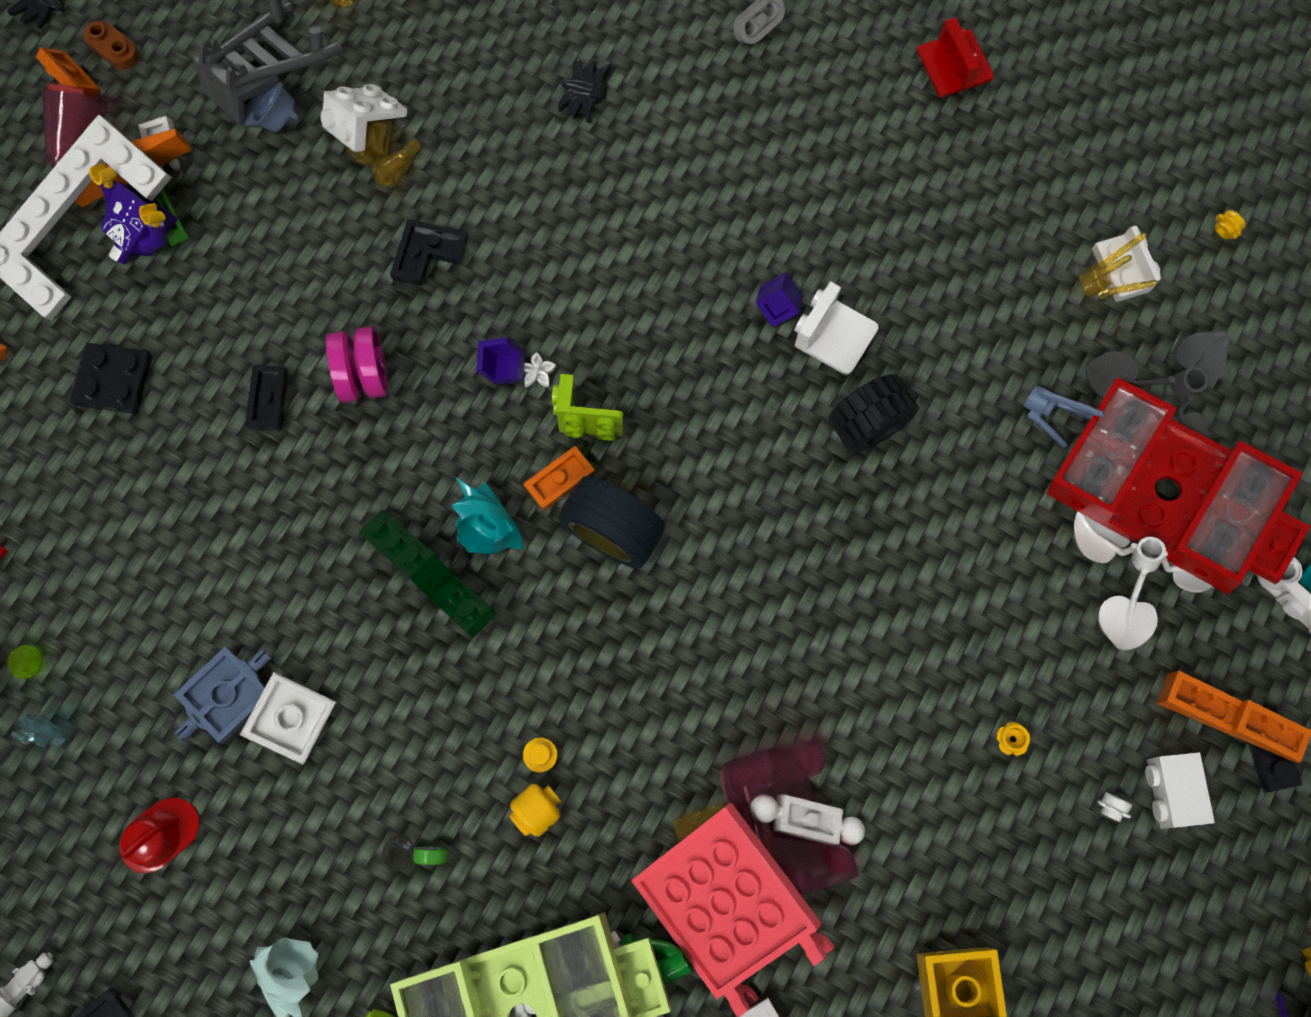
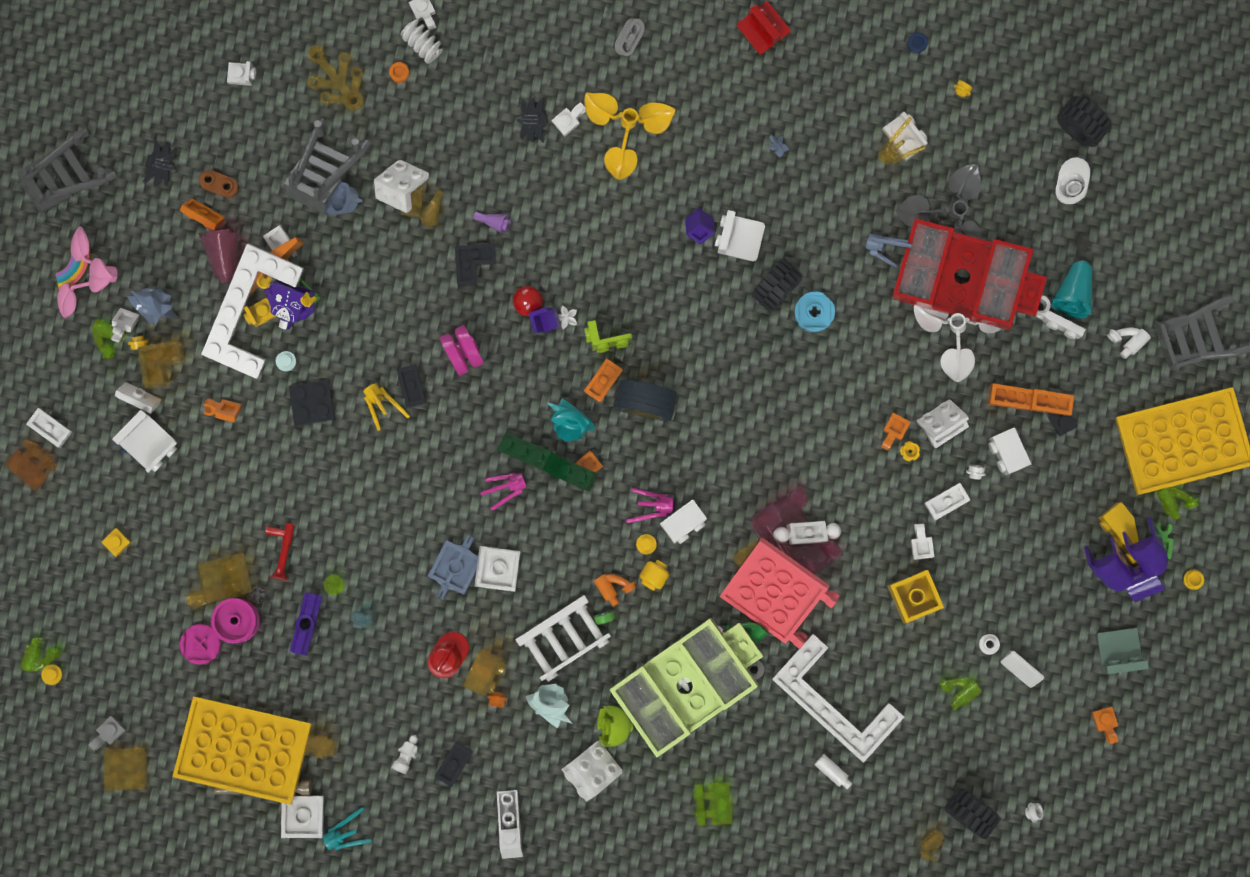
camera: 15 degrees left, 10 degrees up
none -> yellow bracket [243,298,277,328]
none -> light aqua plate [276,351,296,371]
none -> yellow plant [363,383,410,431]
none -> clear yellow brick [463,648,506,697]
none -> medium lavender cone [473,212,511,234]
none -> dark pink plant [480,472,526,510]
none -> orange plate [487,692,507,708]
none -> red hair [512,286,543,317]
none -> white fence [515,595,611,682]
none -> white plate [551,102,586,137]
none -> orange plate [575,451,603,472]
none -> yellow plant [584,92,675,180]
none -> orange plant [593,574,637,607]
none -> dark pink plant [626,488,673,523]
none -> white brick [660,500,707,544]
none -> sand blue plant [769,135,789,157]
none -> medium azure plate [794,292,835,332]
none -> orange plate [881,413,911,451]
none -> dark blue tile [907,33,928,54]
none -> white plate [911,524,934,560]
none -> white bracket [917,400,969,449]
none -> white plate [924,483,970,521]

